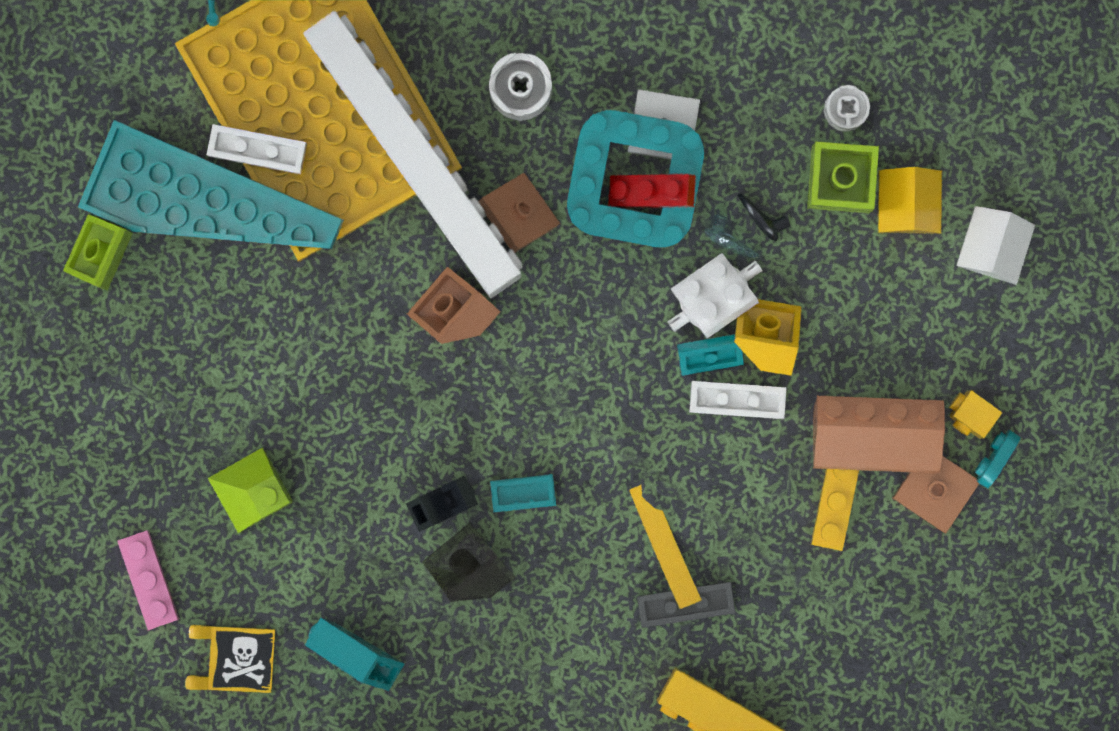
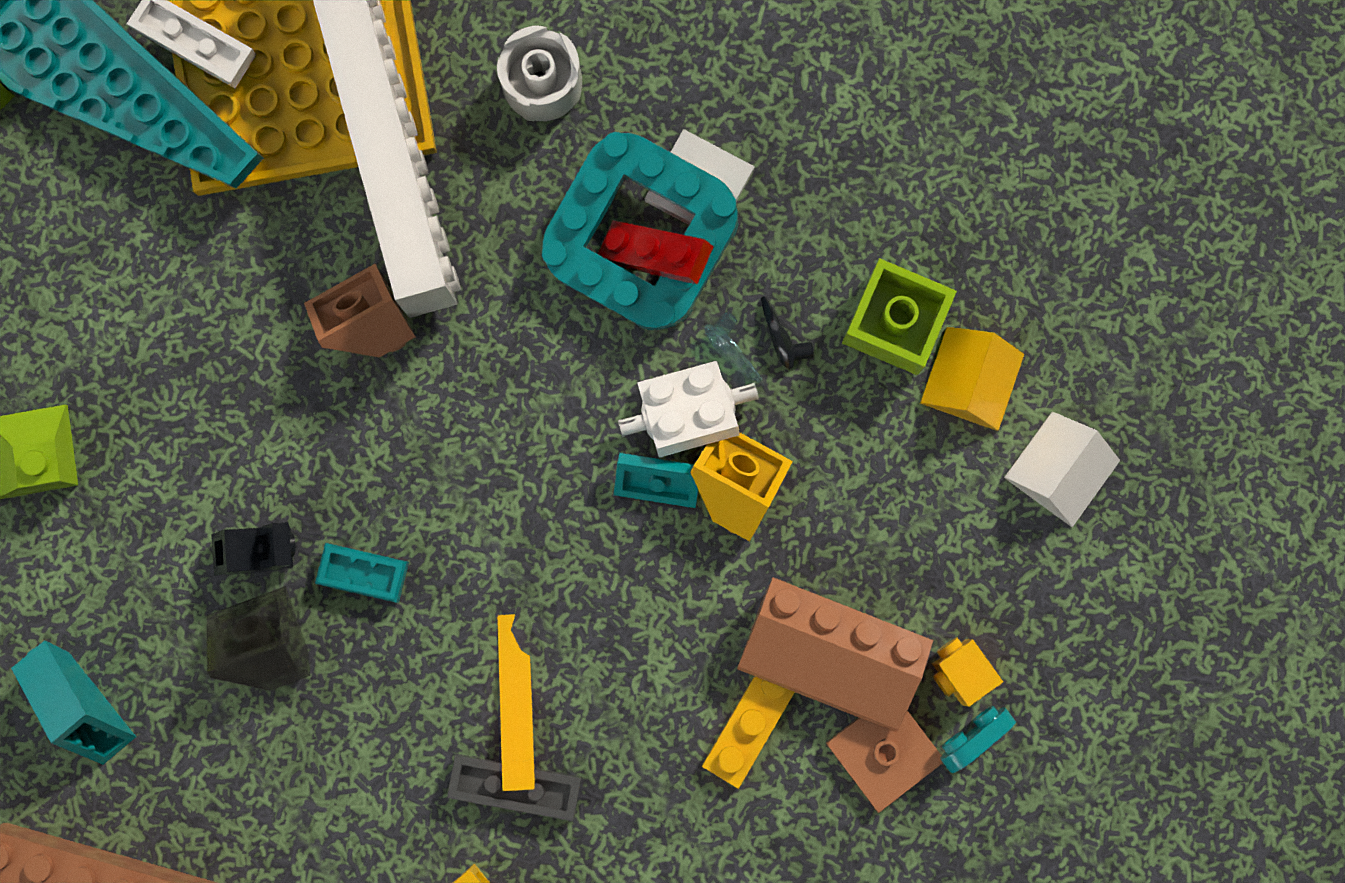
camera: 20 degrees right, 5 degrees down
nougat plate [478,173,560,253] -> none
white plate [689,381,786,419] -> none
white wheel [824,85,870,132] -> none

